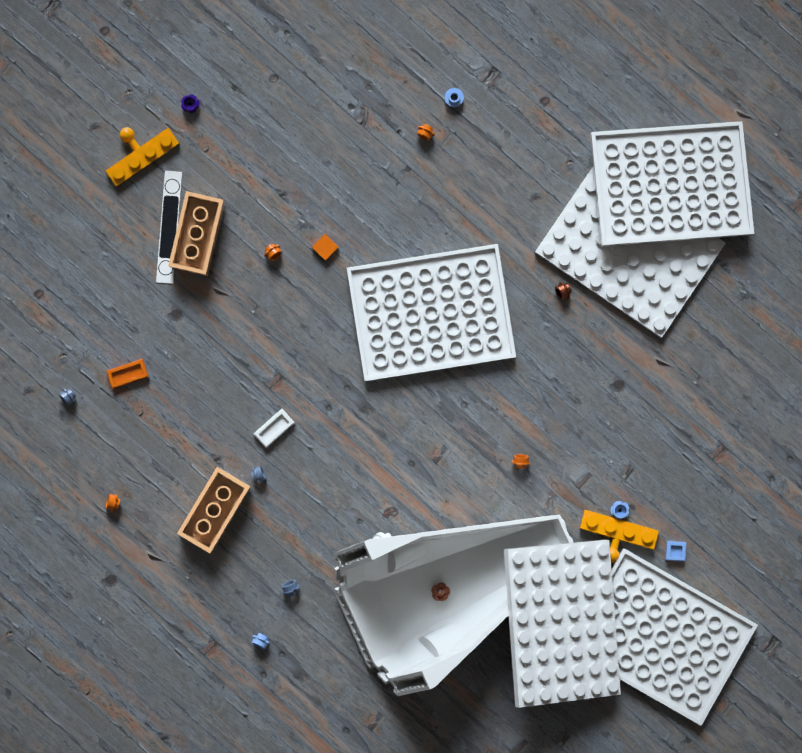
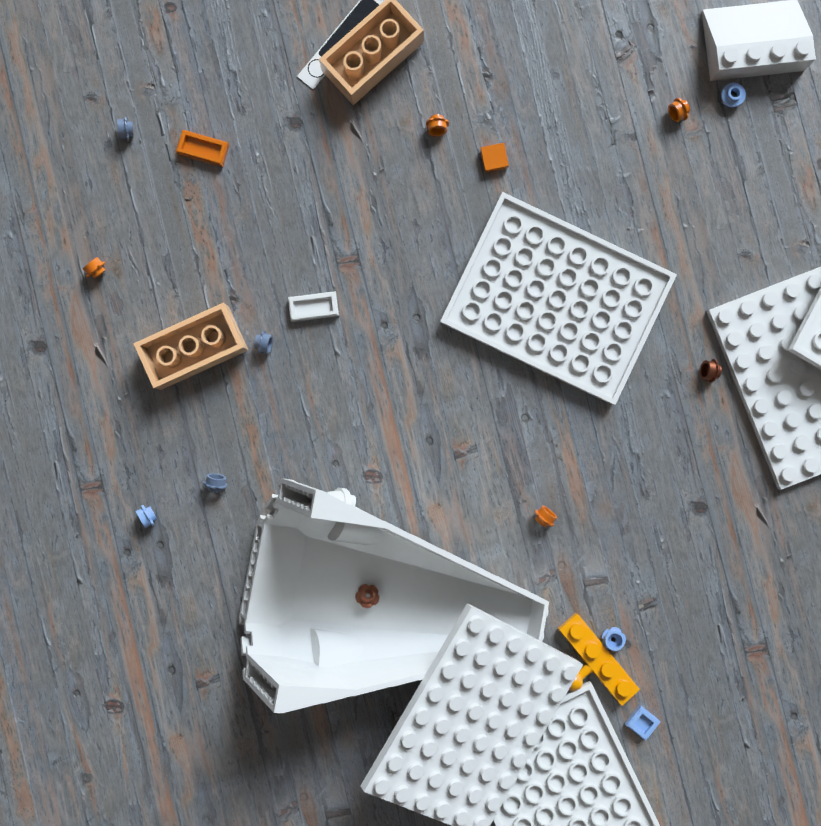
camera: 40 degrees right, 0 degrees up
none -> white slope [702,0,816,81]

